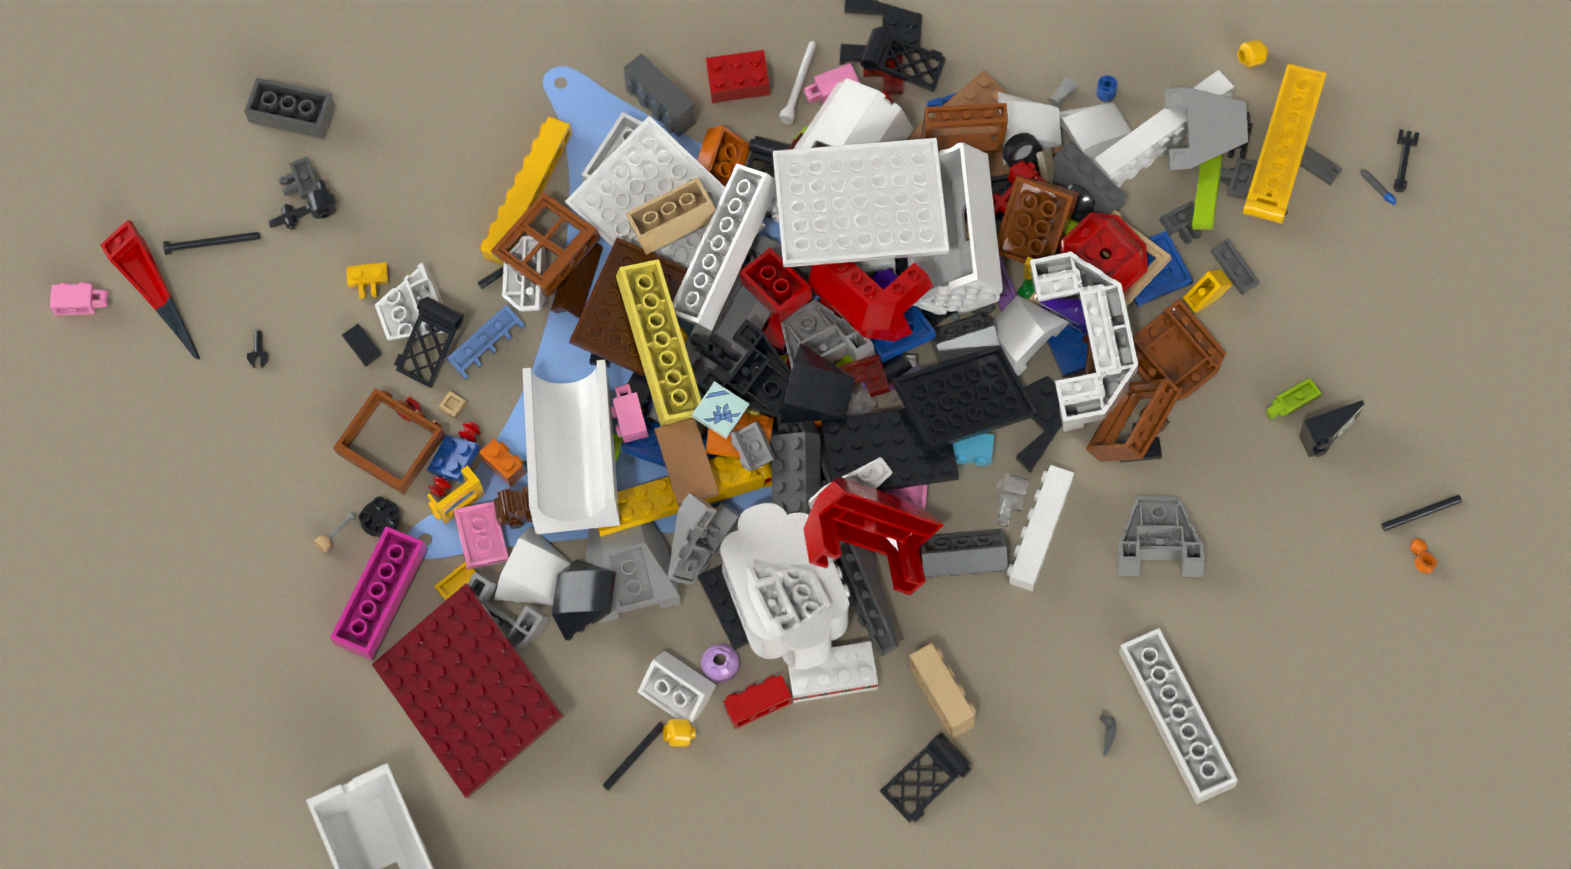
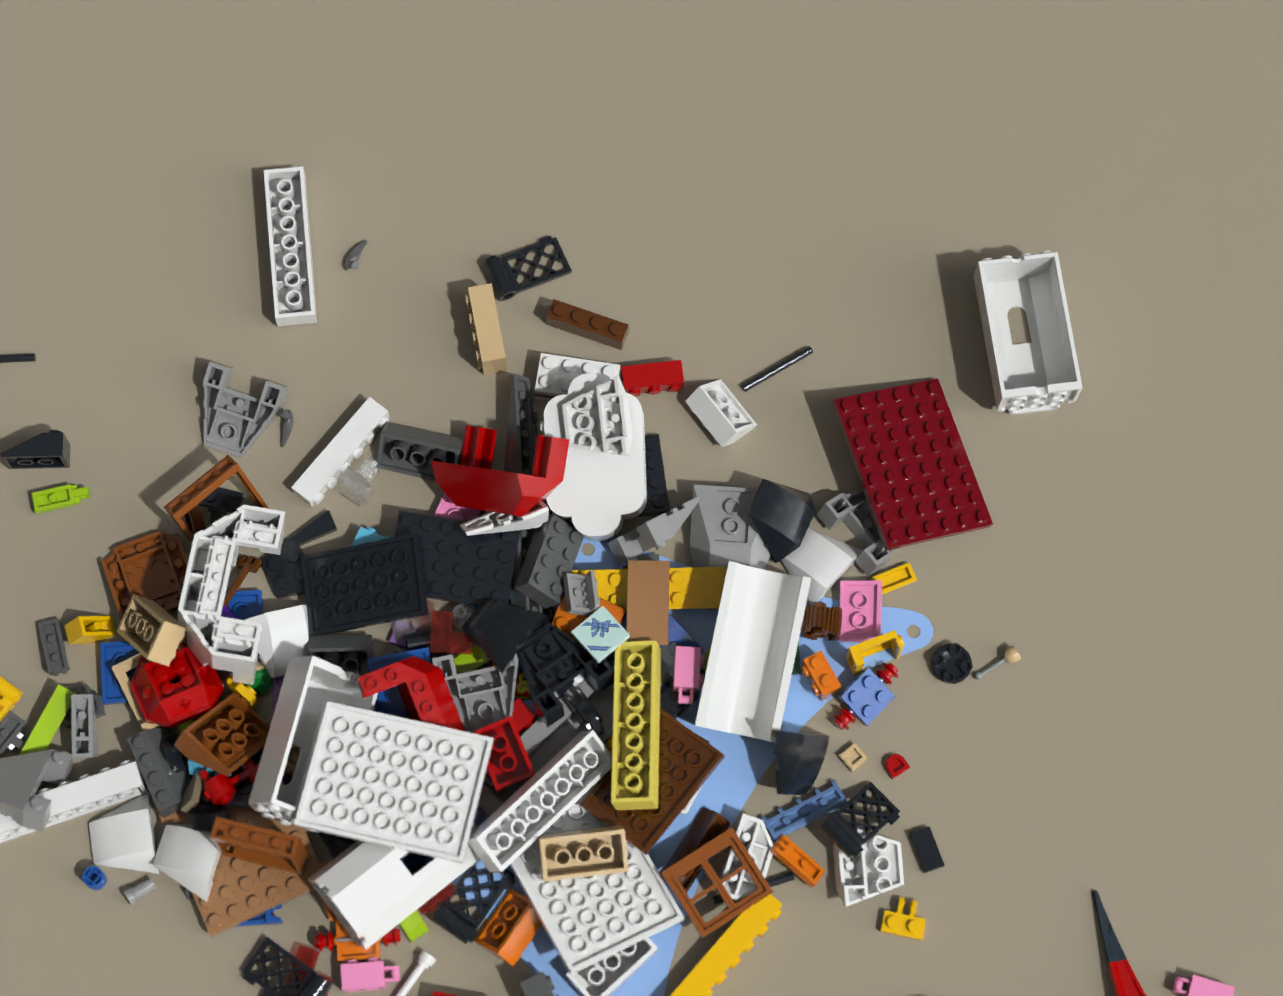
camera: 170 degrees left, 5 degrees up
black bar [247,330,269,368] -> none
dark pink brick [330,526,427,660] -> none
dark orange window [333,388,446,495] -> none
yellow head [663,719,696,747] -> none
lavender piece [701,644,740,683] -> none
orange plate [1410,539,1437,573] -> none
none -> light grey slope [71,694,98,758]
none -> tan brick [117,594,186,666]
none -> dark grey bar [277,408,293,447]
none -> reddish brown brick [546,299,629,350]
none -> orange hinge [770,834,825,888]
none -> black wedge [772,730,829,795]

